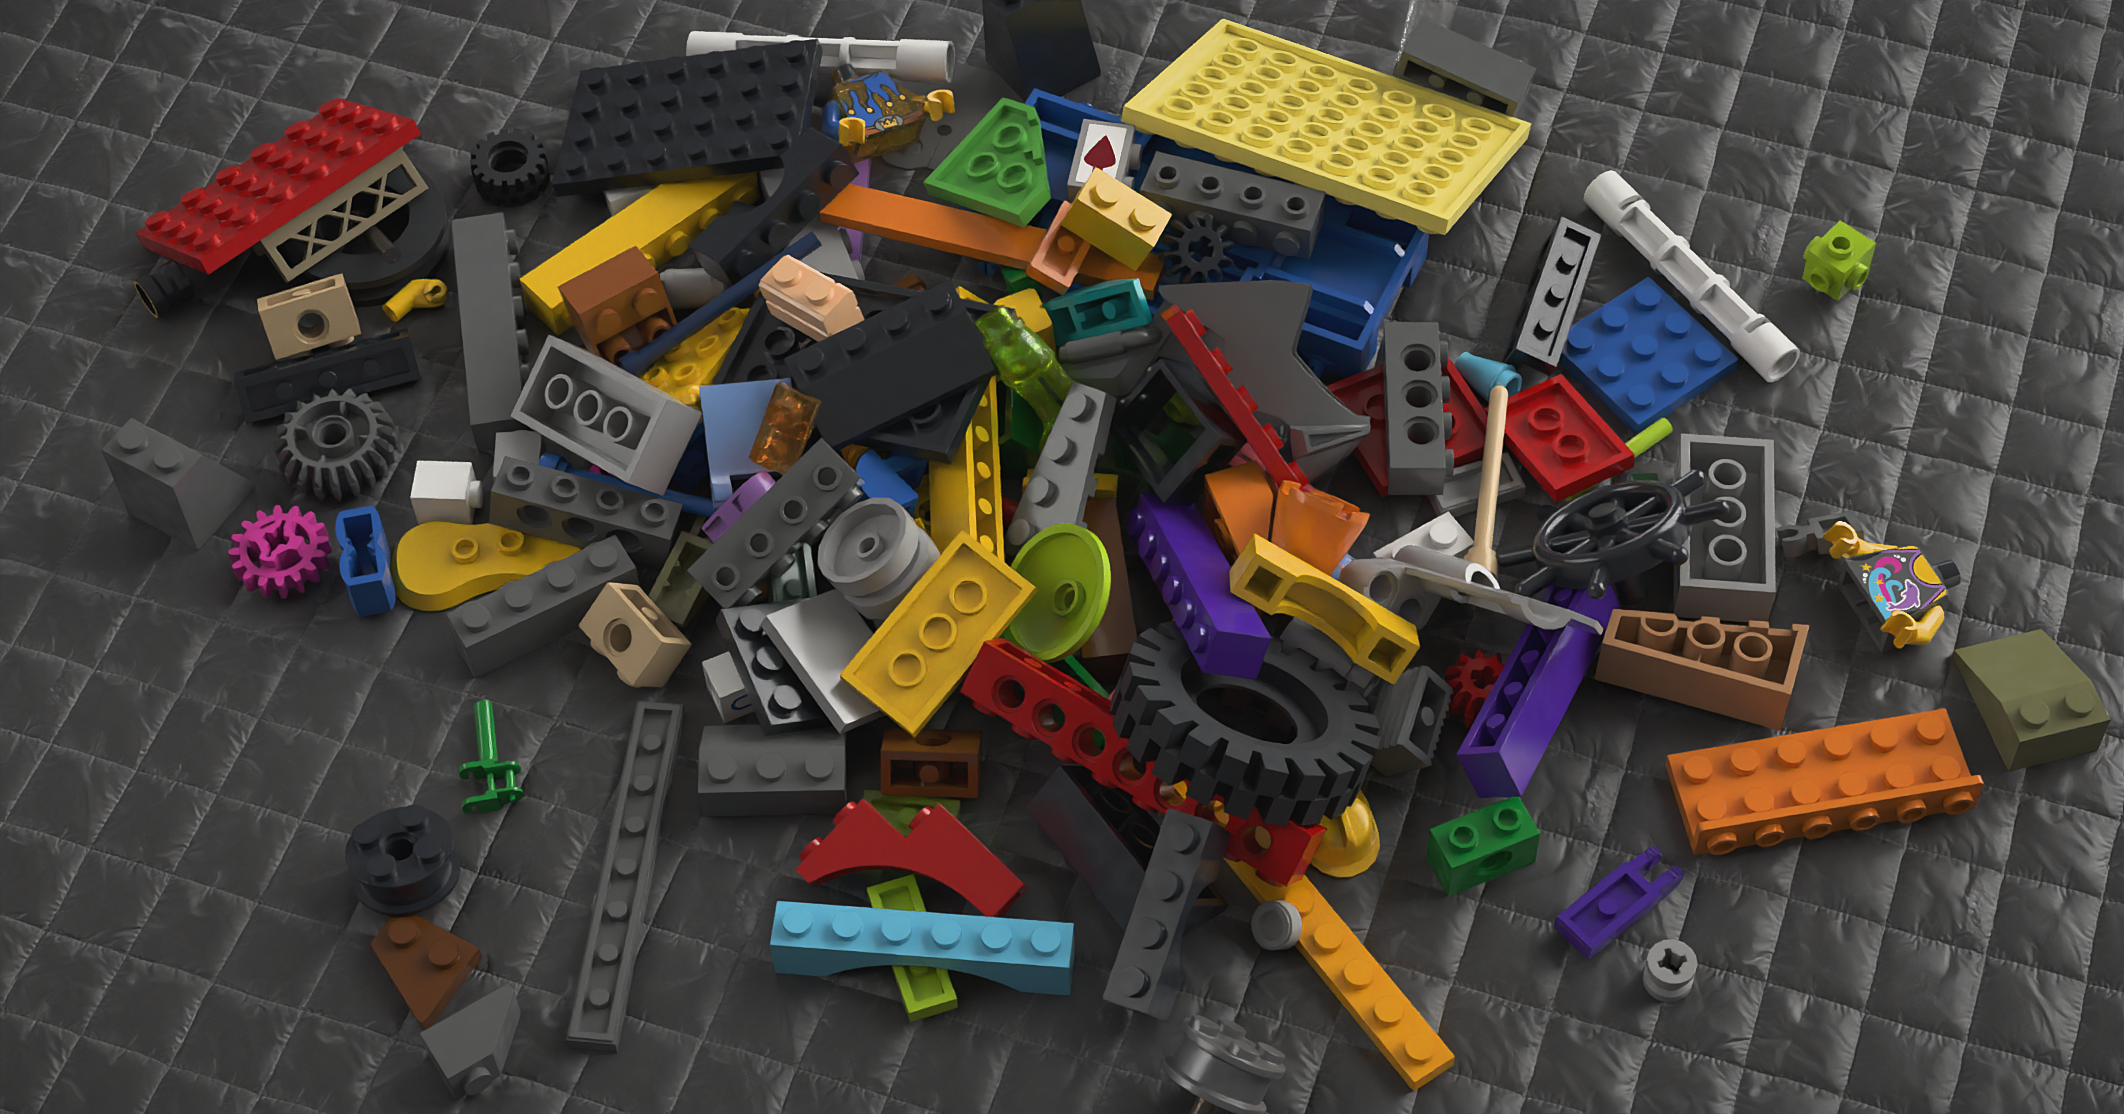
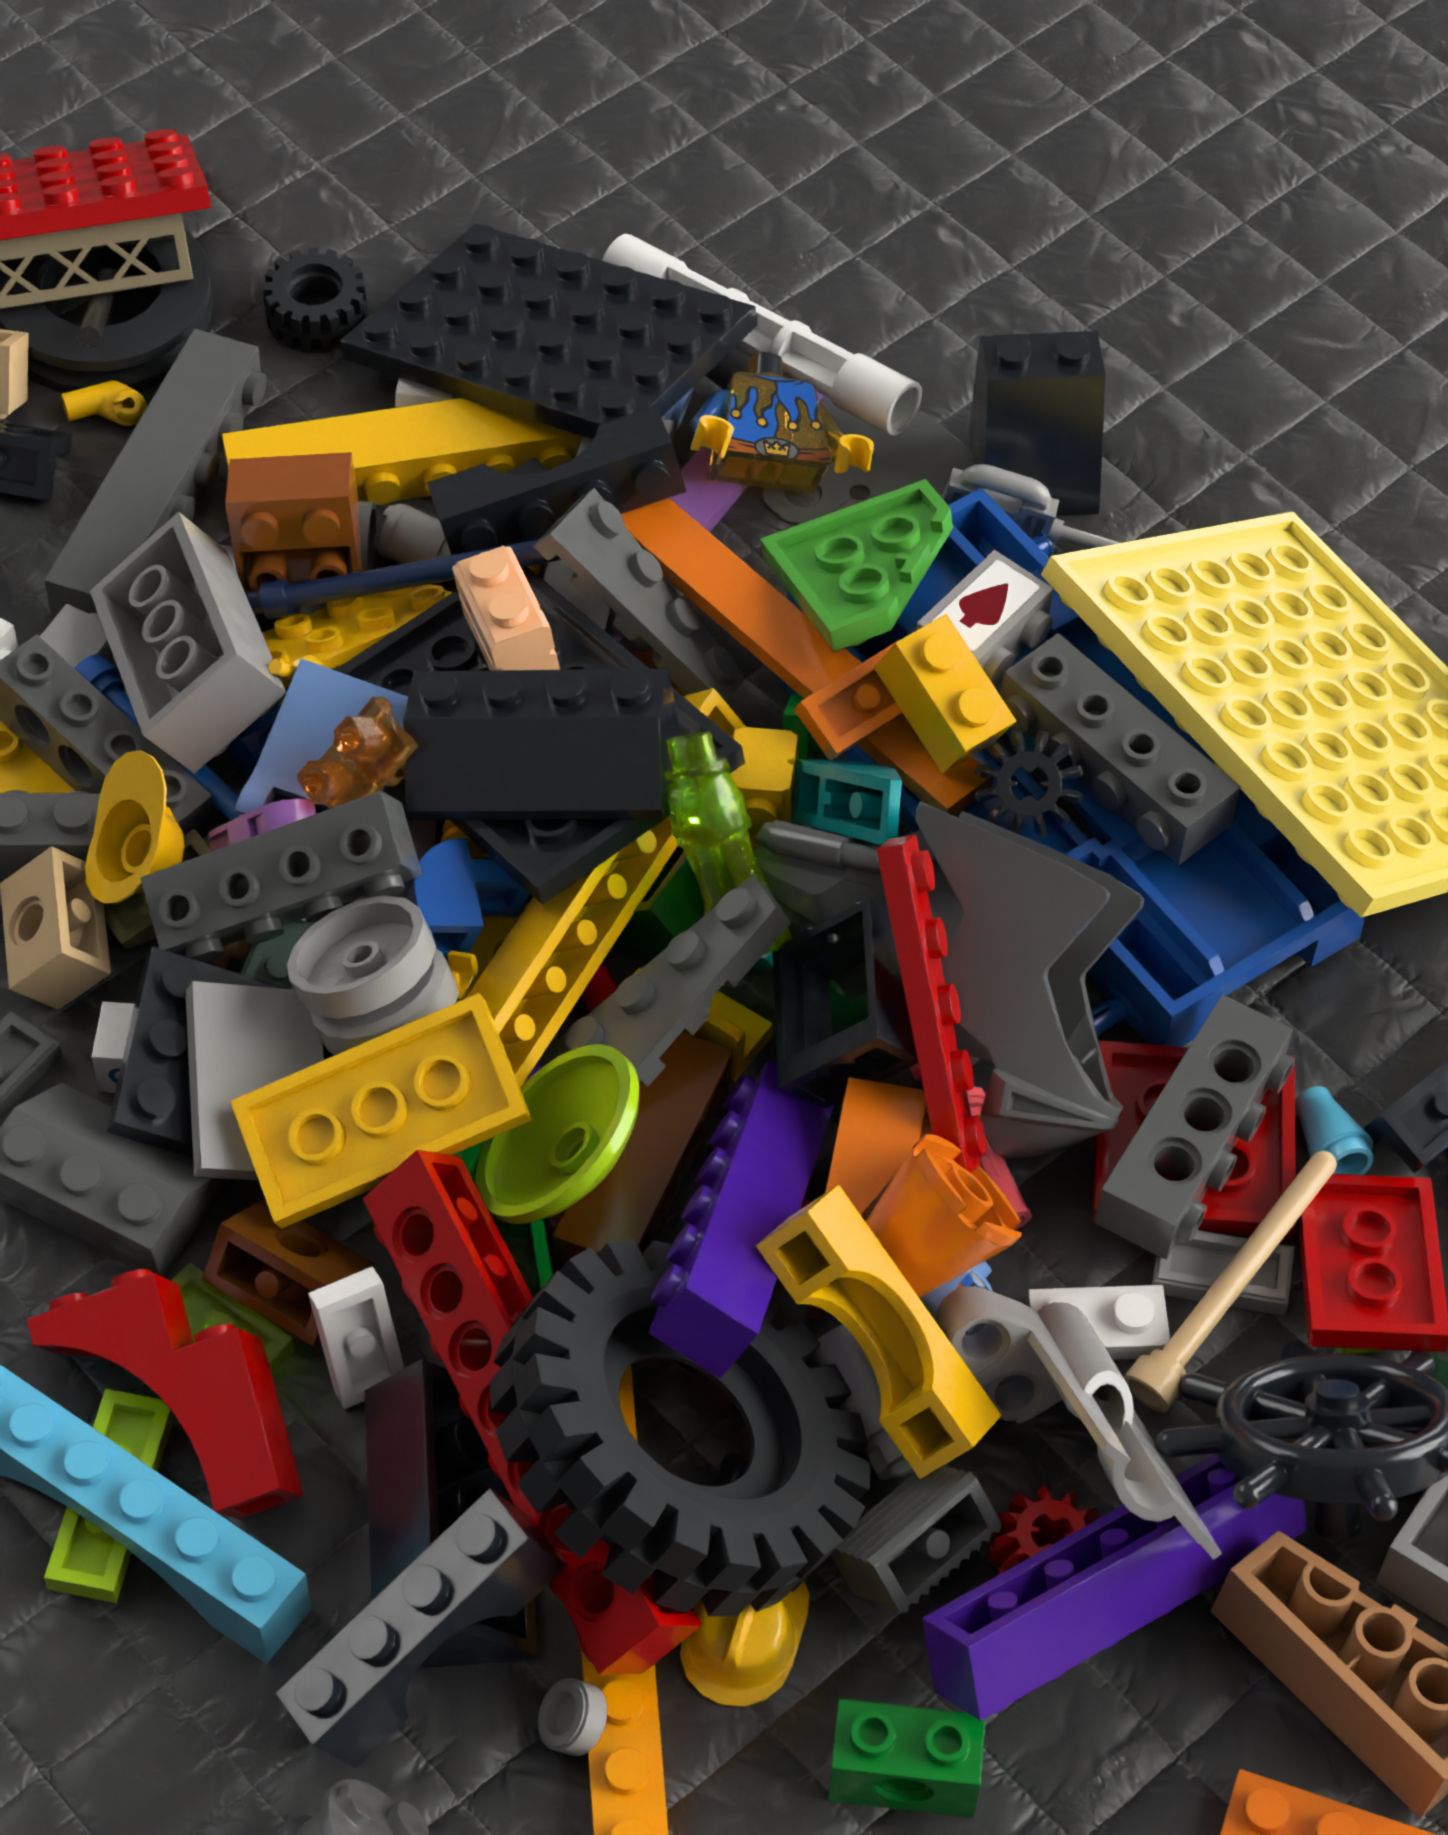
camera: 25 degrees right, 0 degrees up
none -> yellow piece [85,750,185,904]
none -> white plate [308,1266,404,1409]
none -> dark grey wing [533,488,745,703]
none -> light grey piece [942,464,1120,549]

